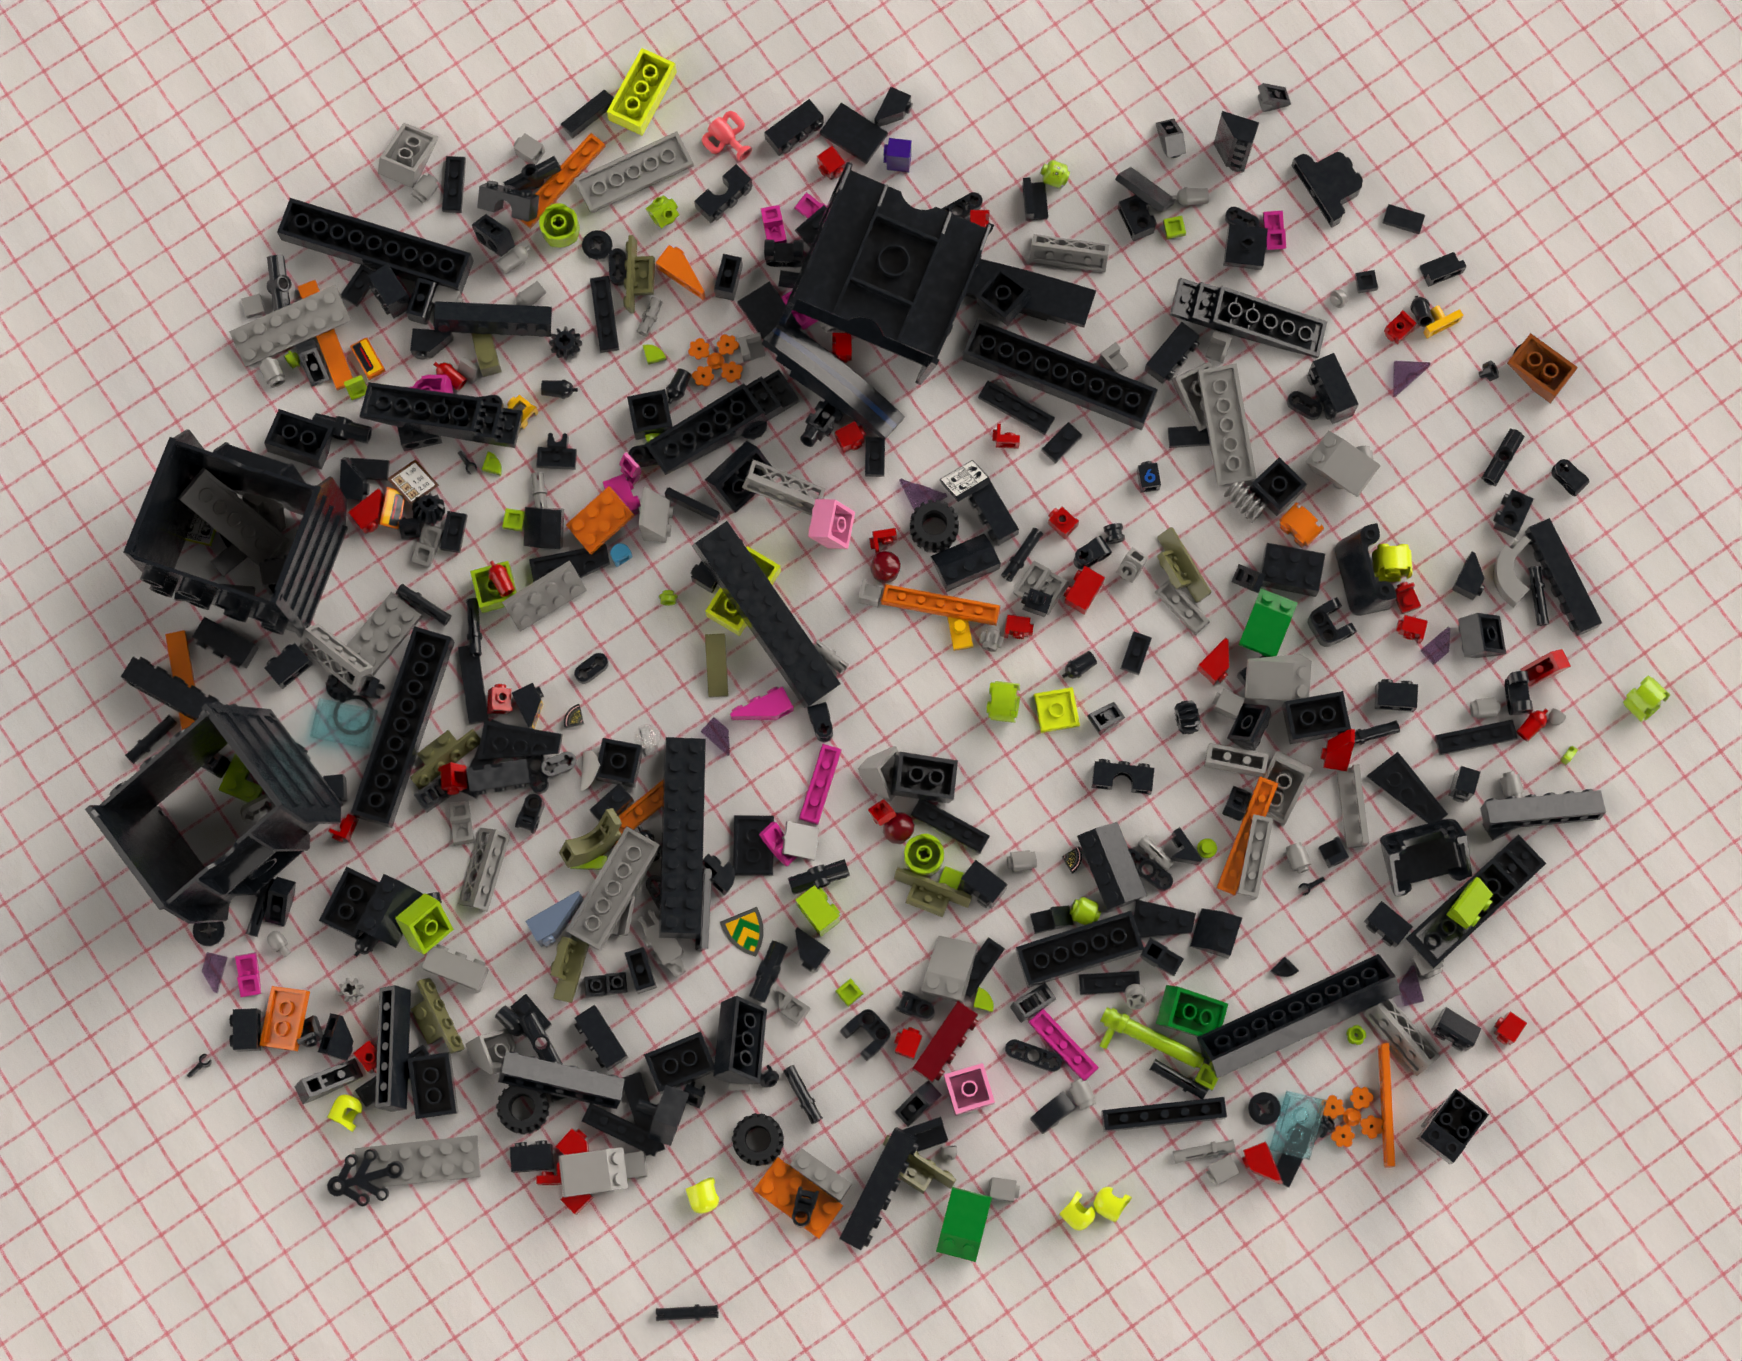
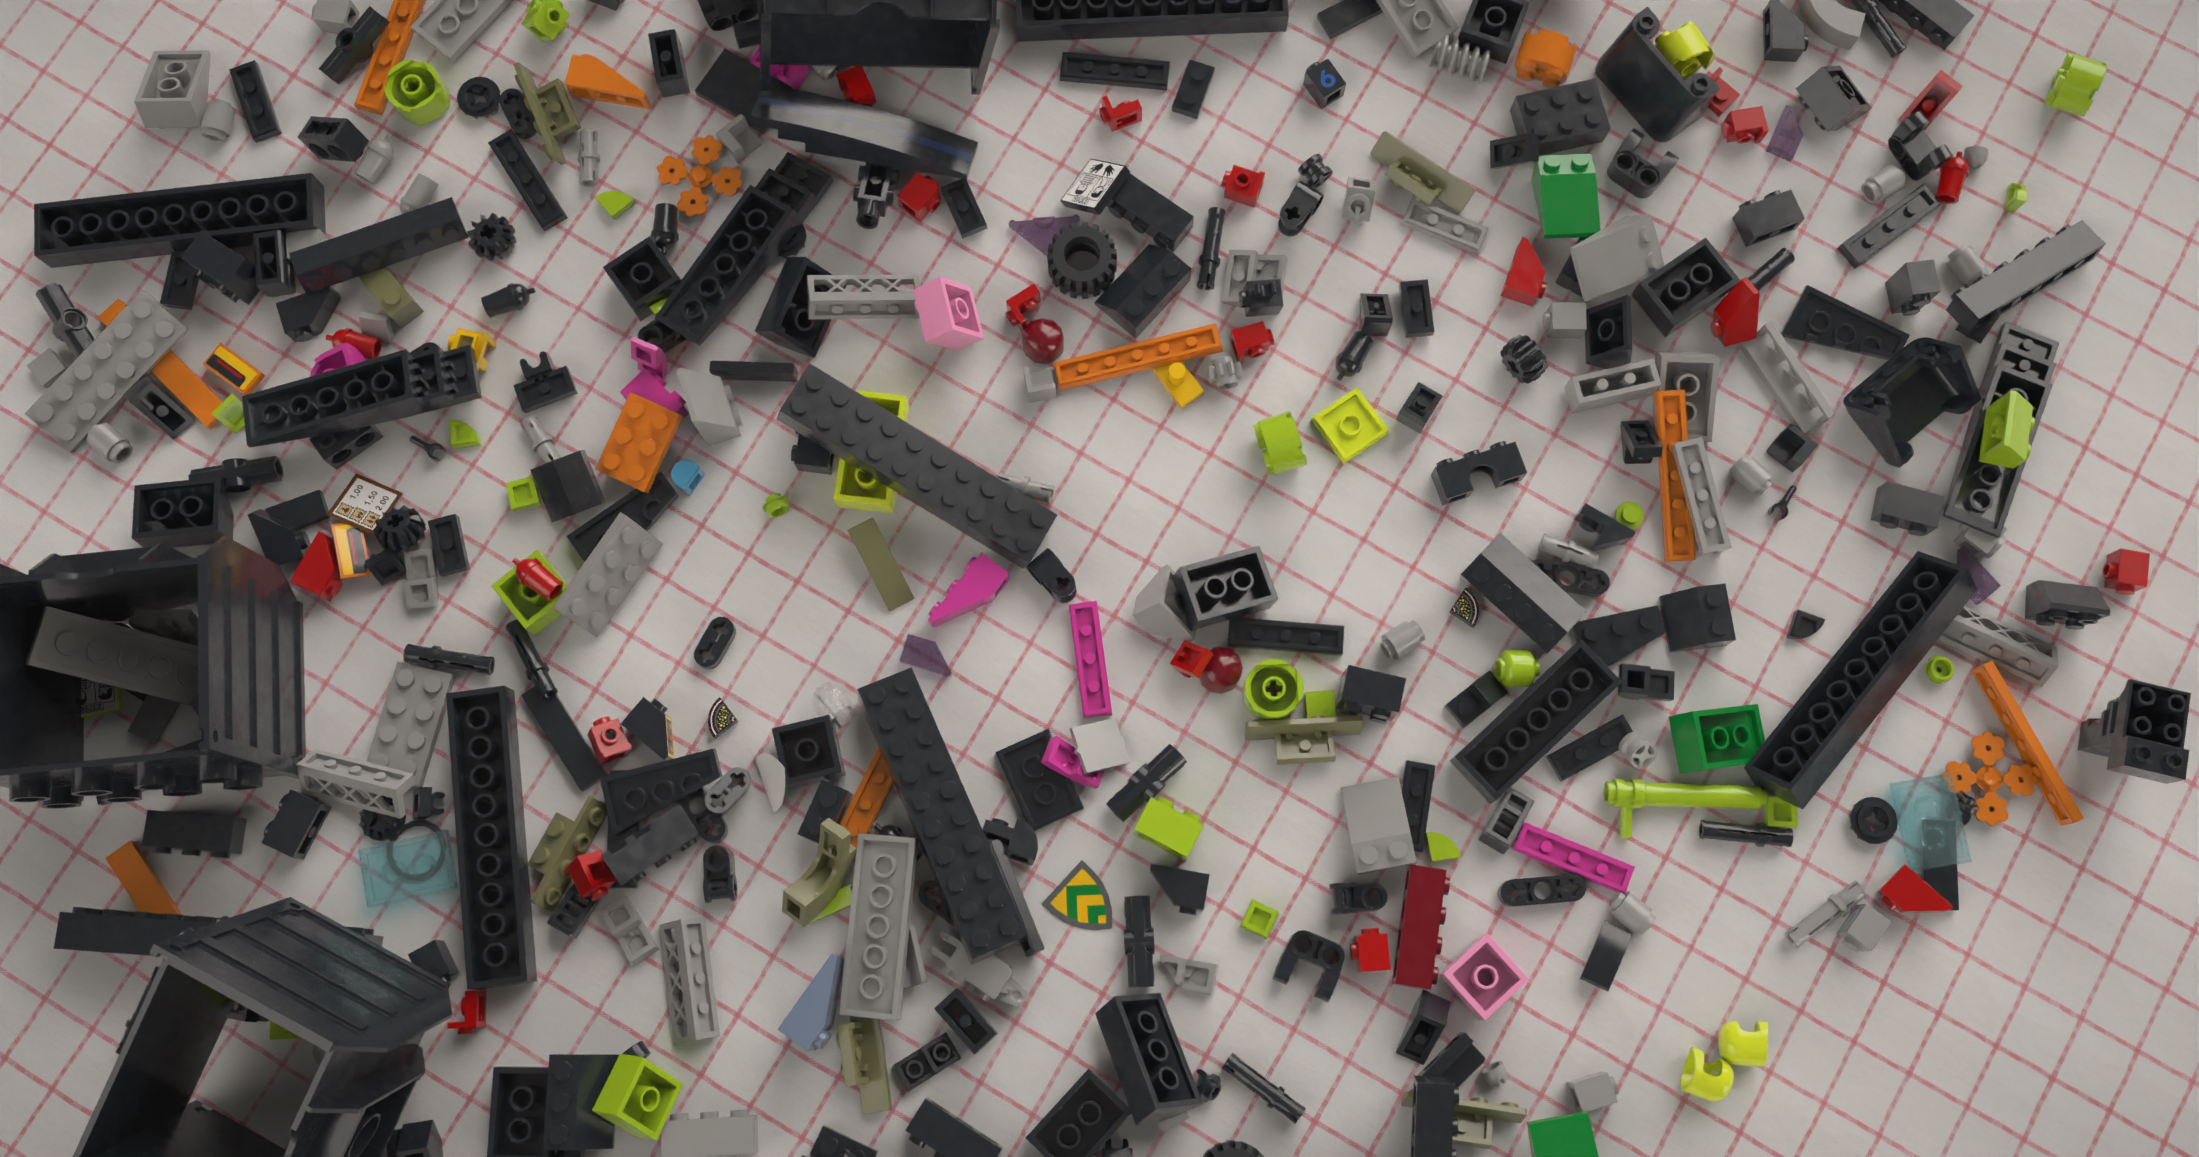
camera: 25 degrees left, 0 degrees up
lime plate [284,351,301,369] -> none
black arch [477,181,539,222] -> none
red brick [1063,566,1105,615] -> none
black brick [1101,1097,1227,1132] -> none
none -> black slope [1359,293,1393,336]

